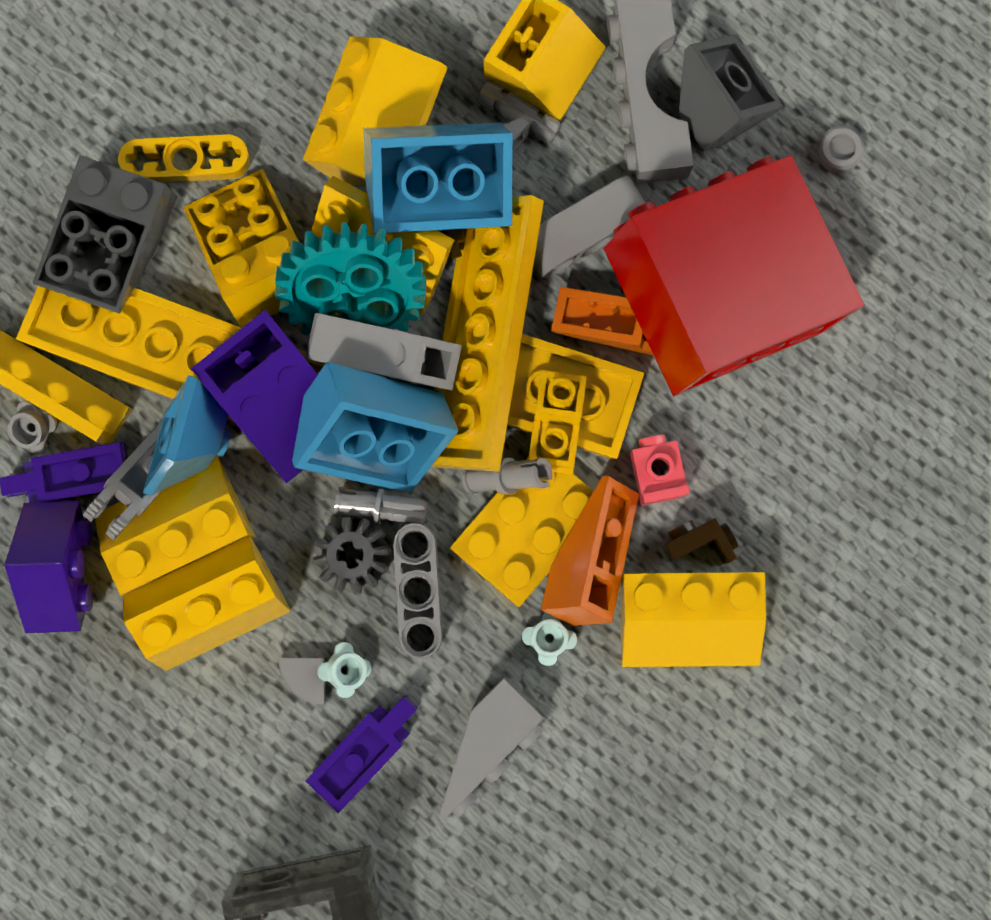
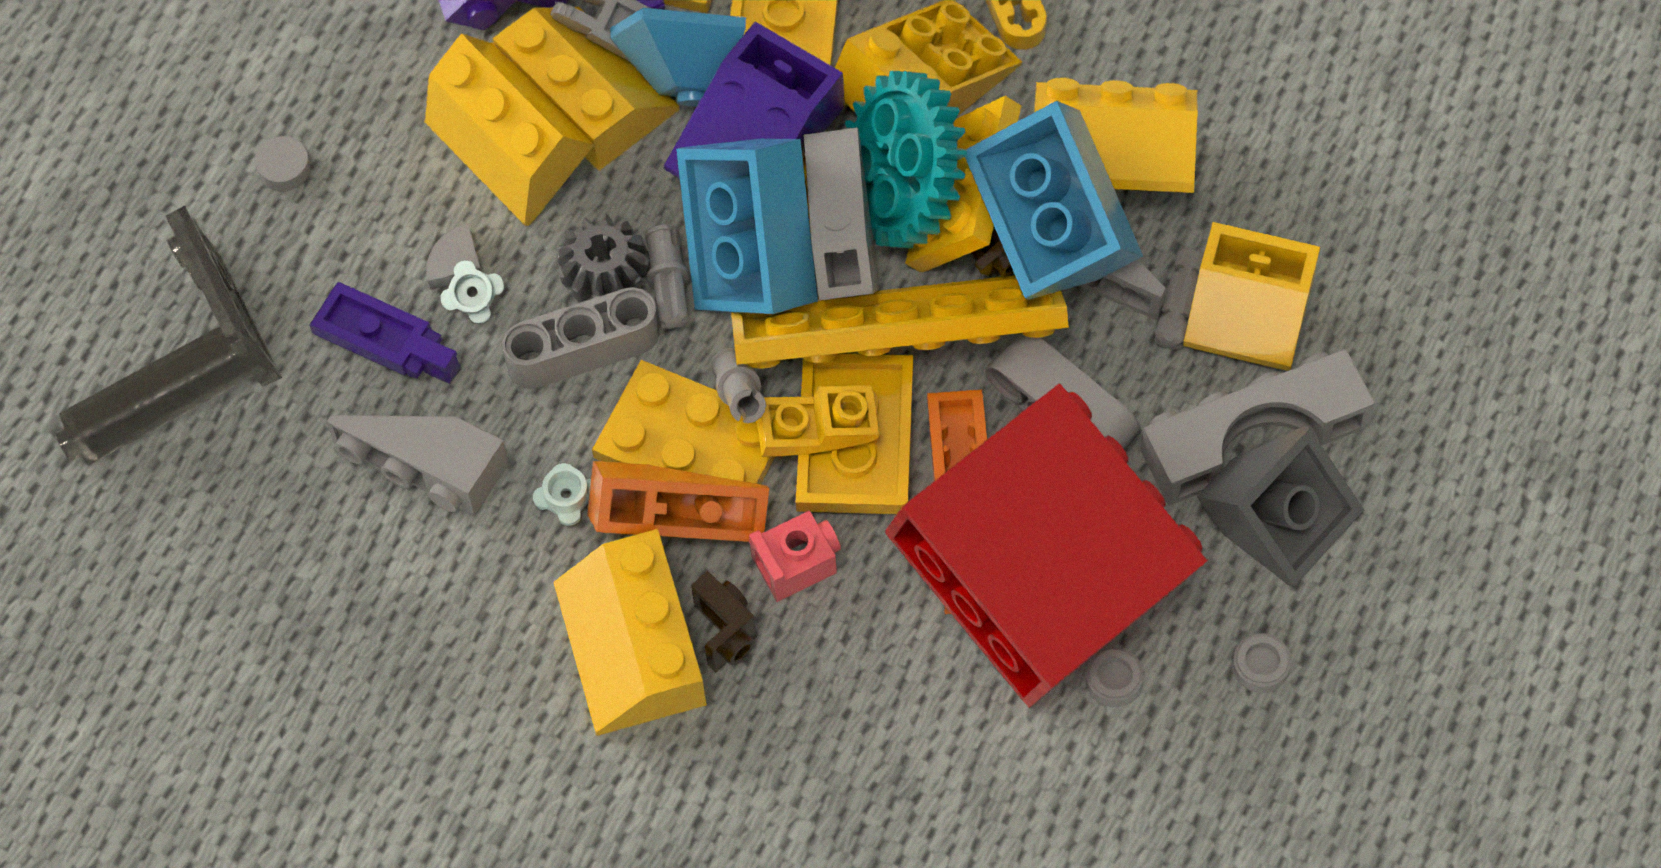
camera: 75 degrees right, 20 degrees down
none -> light grey tile [255,136,311,191]

